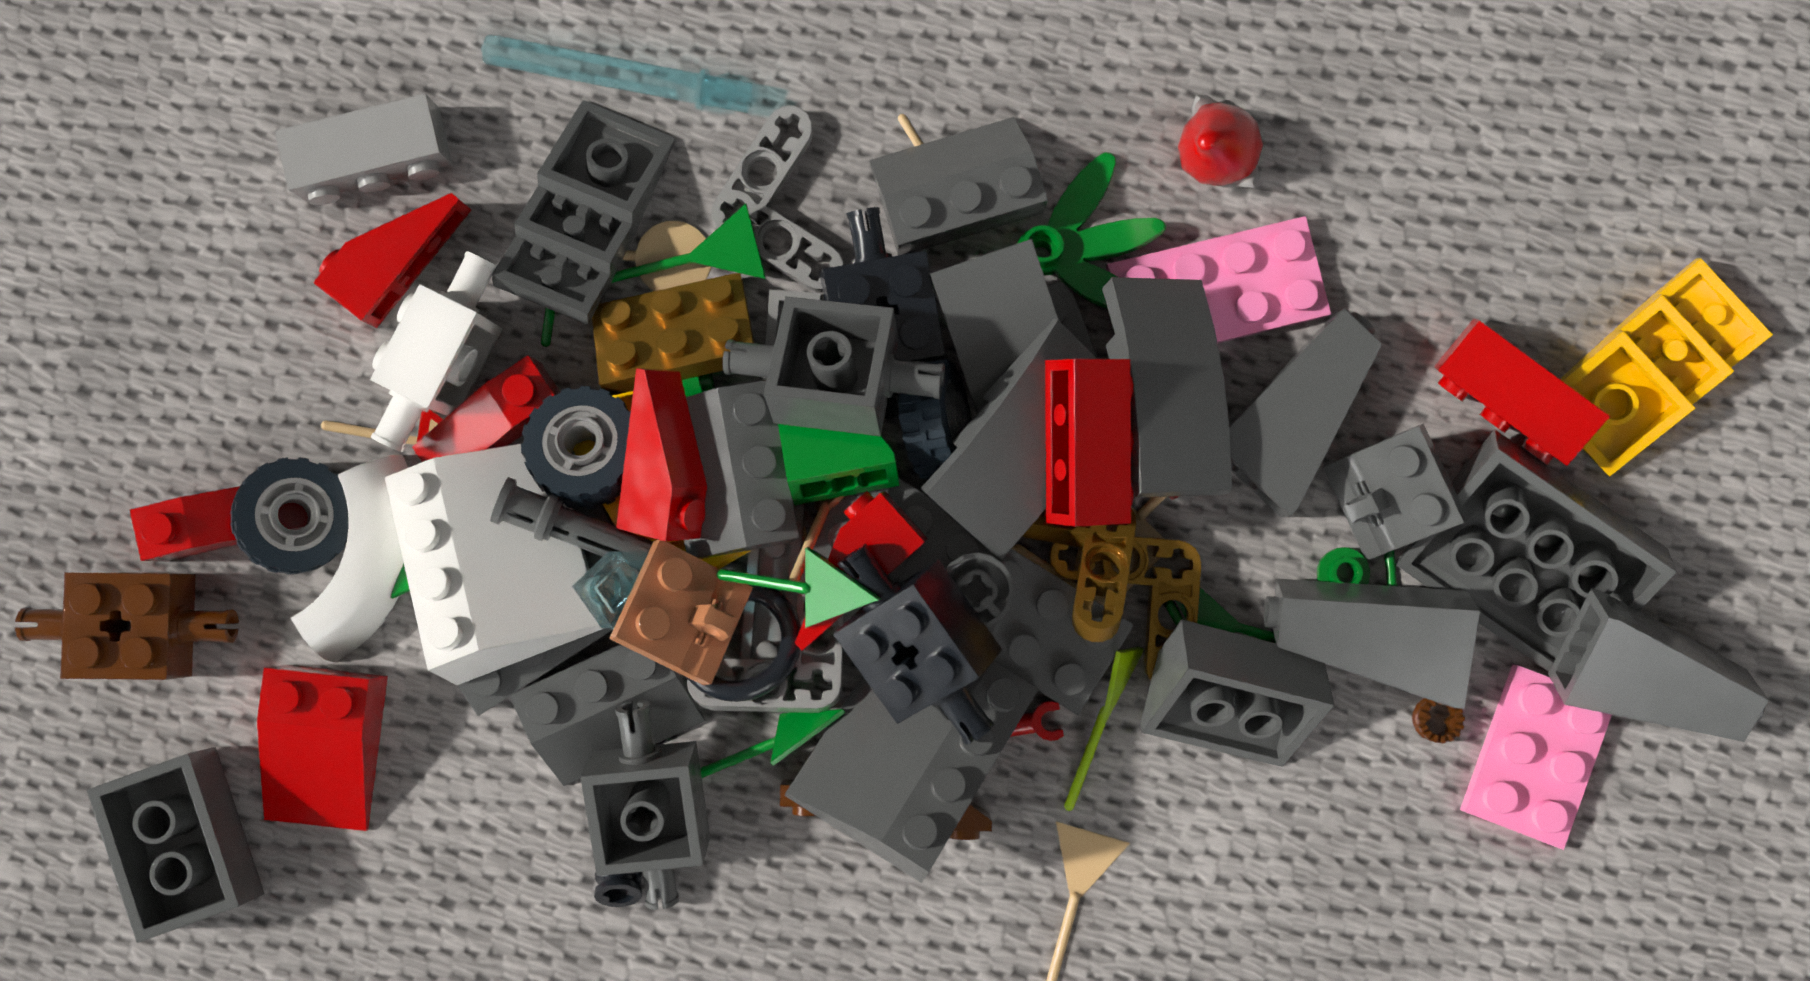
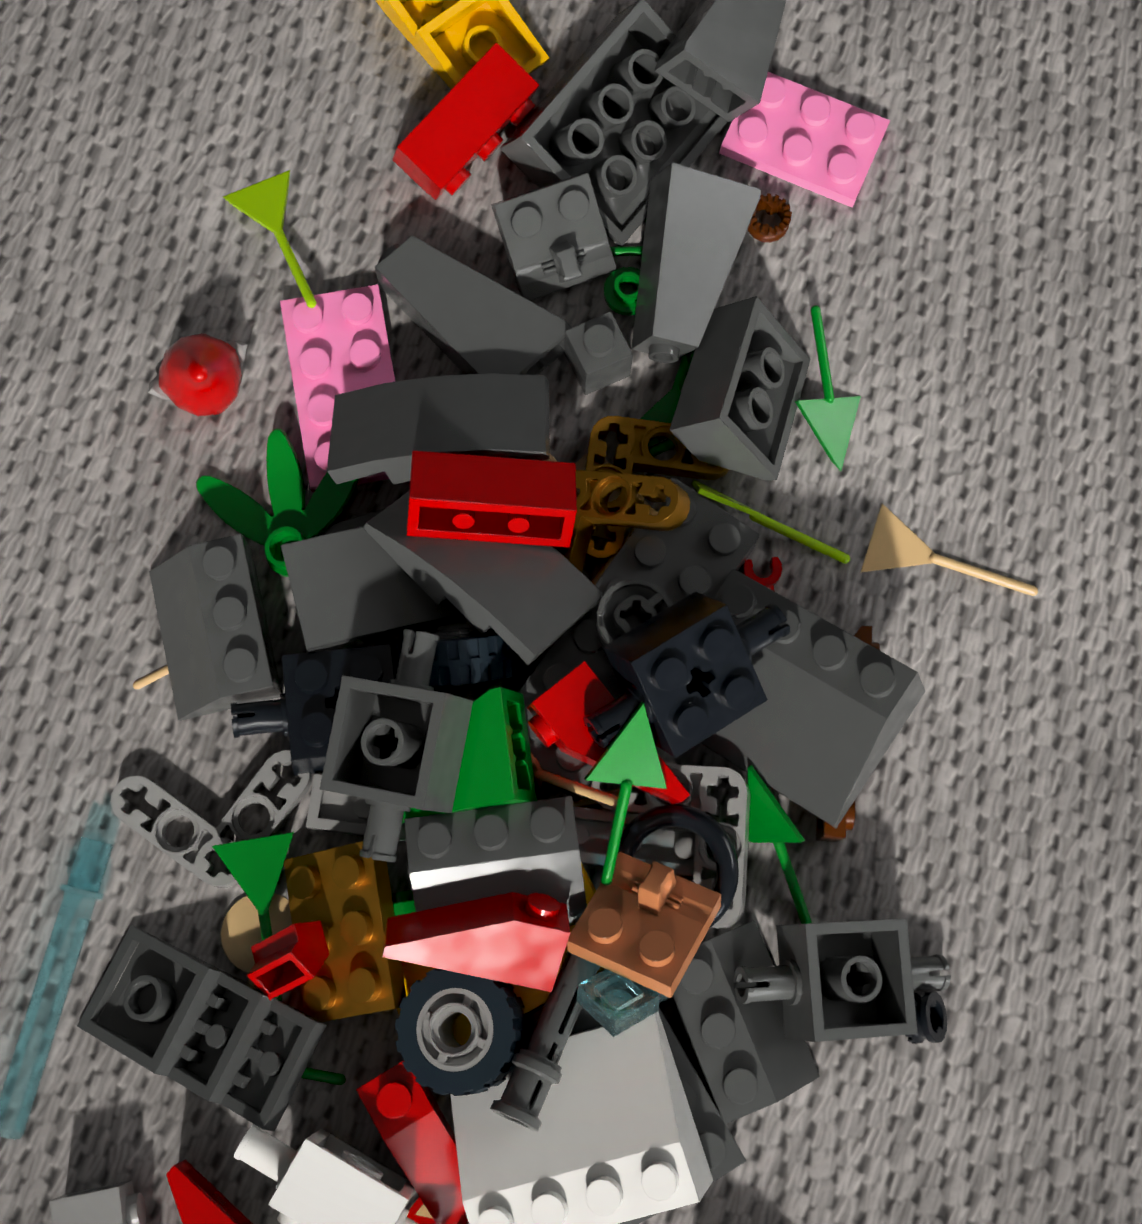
camera: 95 degrees left, 10 degrees down
none -> lime piece [223,170,317,308]
none -> red piece [247,921,330,1000]
none -> dark grey brick [564,311,633,395]
none -> piece [795,305,861,471]

